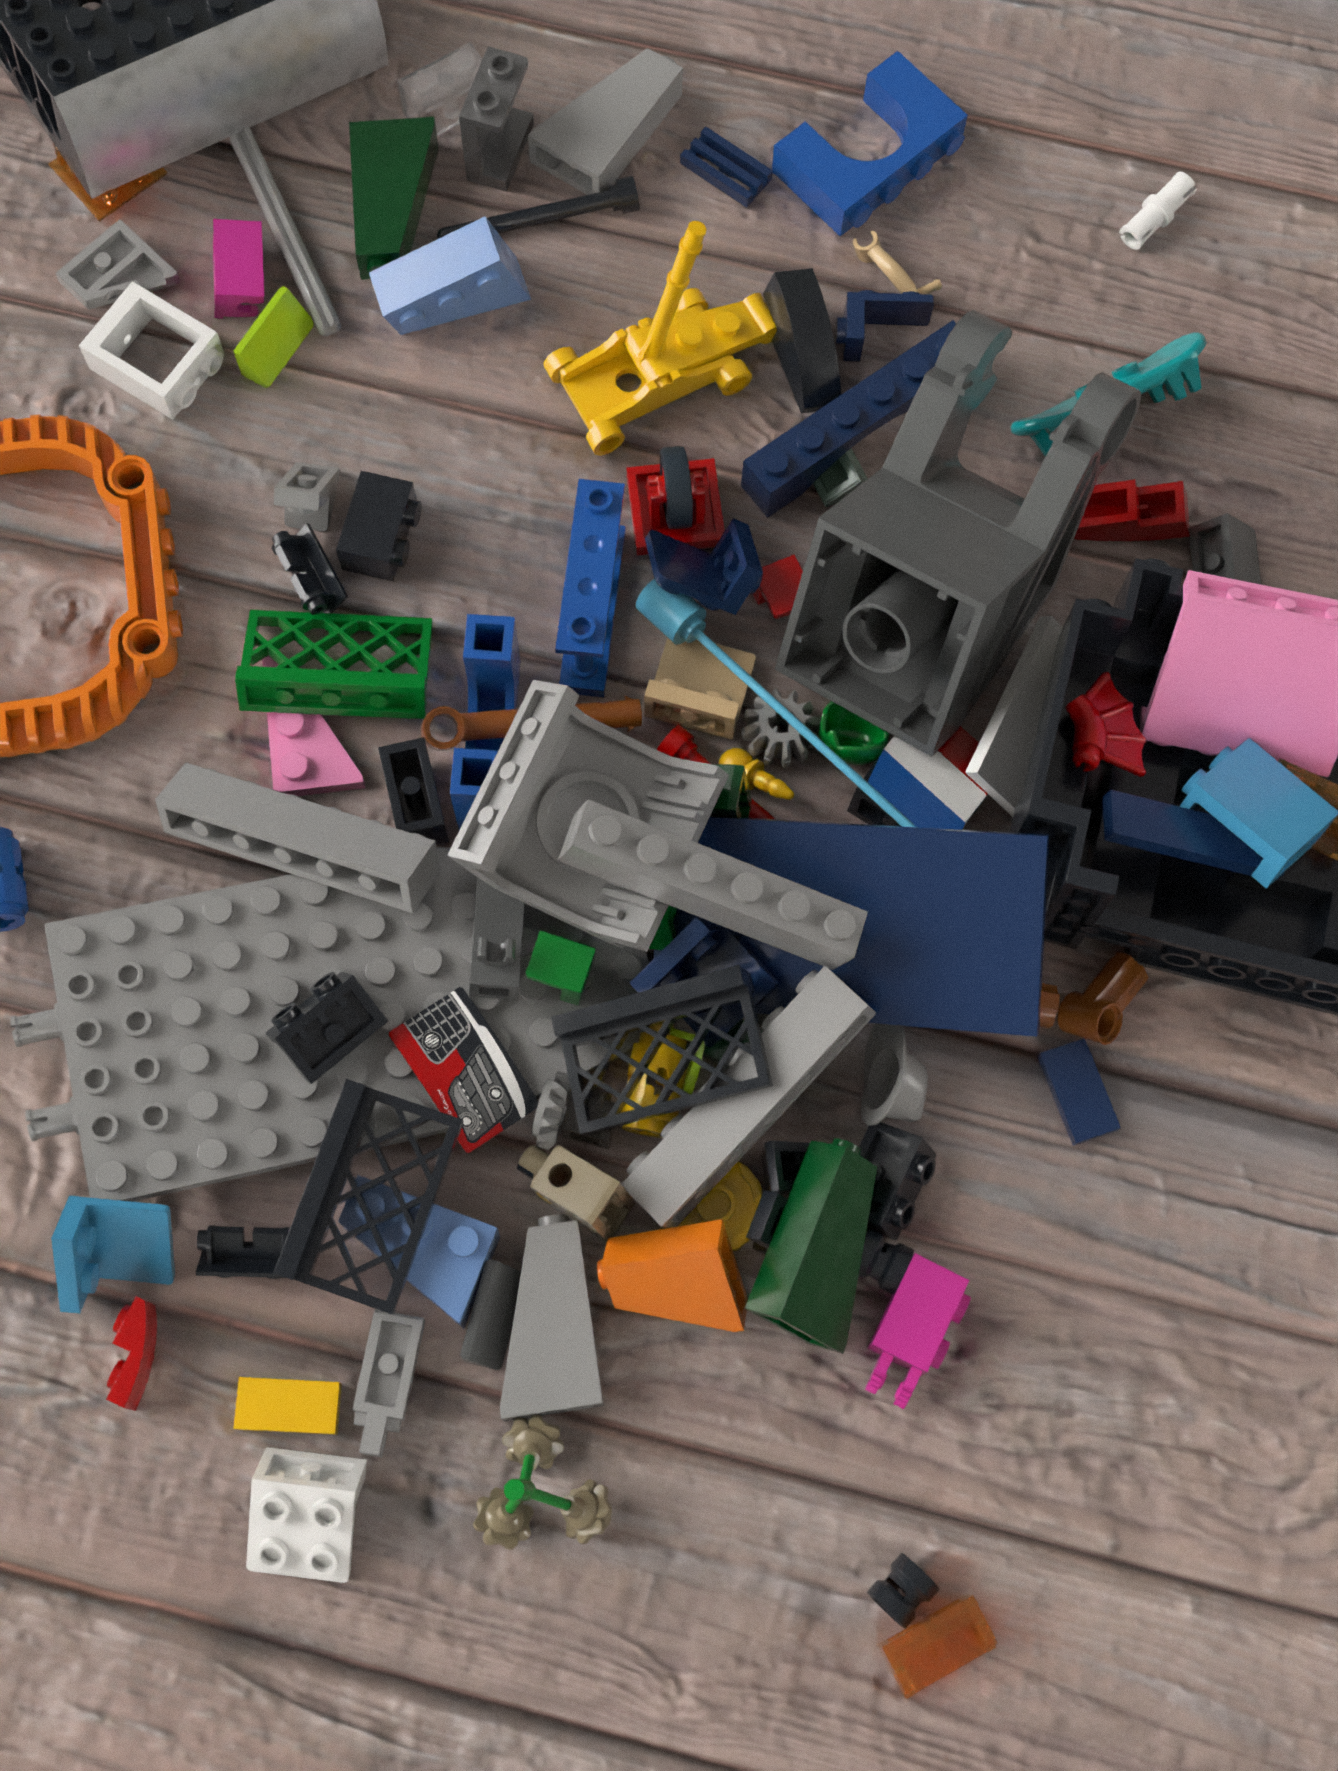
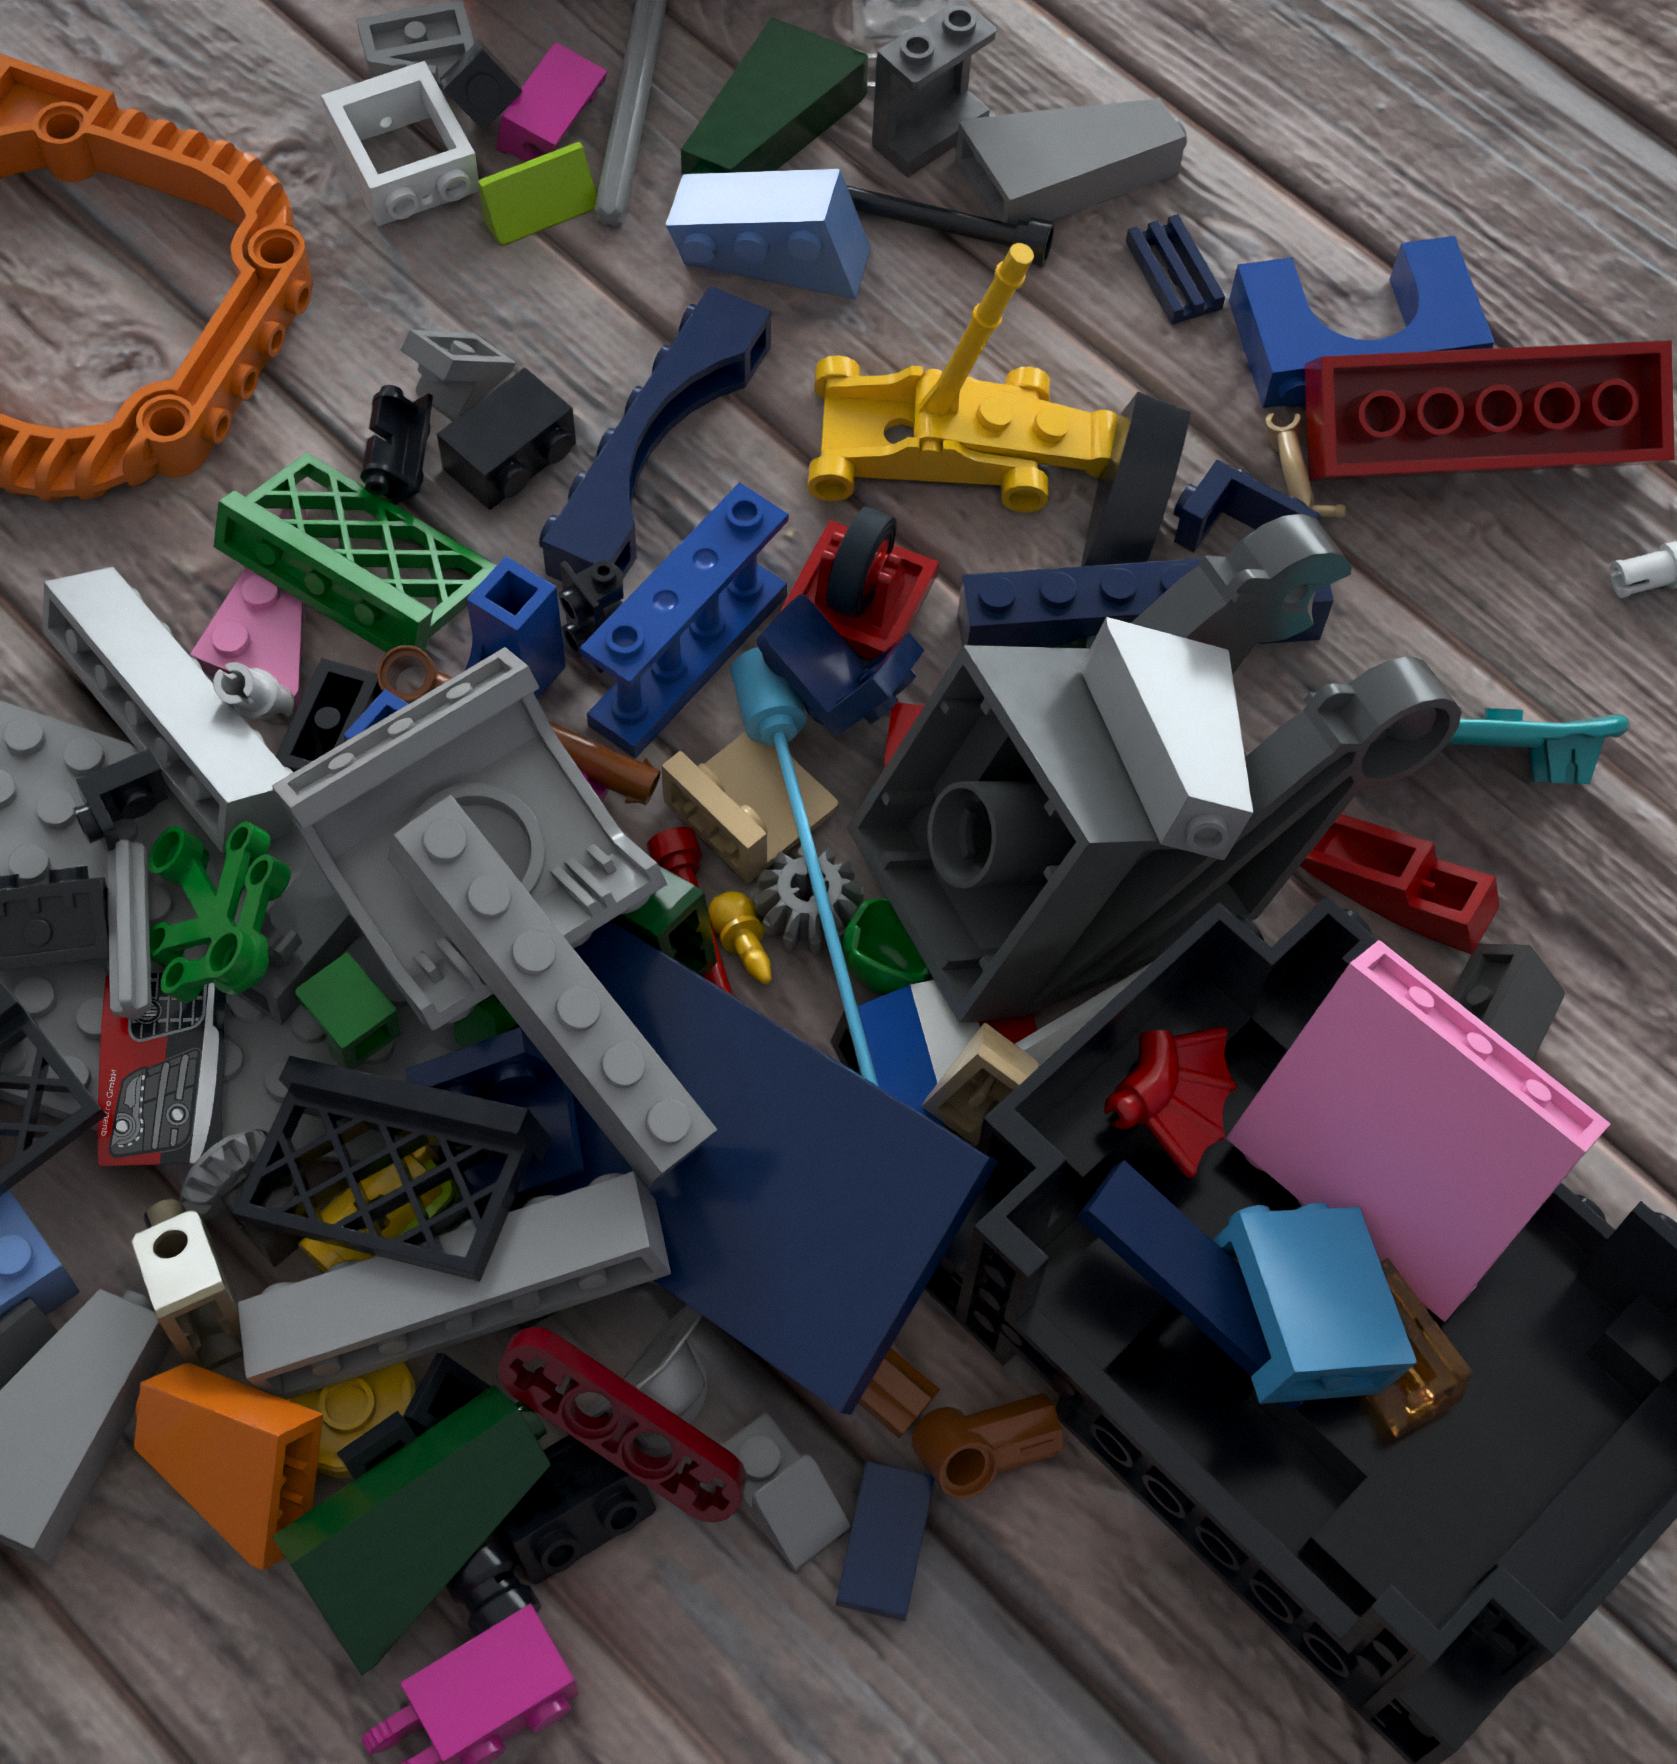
camera: 30 degrees right, 10 degrees down
none -> black bracket [73,748,168,852]
none -> light grey axle [107,839,152,1020]
none -> green plant [148,821,291,1003]
none -> white pin [213,662,295,724]
none -> black brick [440,40,523,130]
none -> dark red beam [499,1327,746,1523]
none -> dark blue arch [539,286,771,582]
none -> black hinge [558,560,624,673]
none -> light grey slope [721,1412,852,1573]
none -> tan slope [921,1022,1039,1146]
none -> light grey slope [1081,617,1253,860]
none -> red brick [1305,340,1675,481]

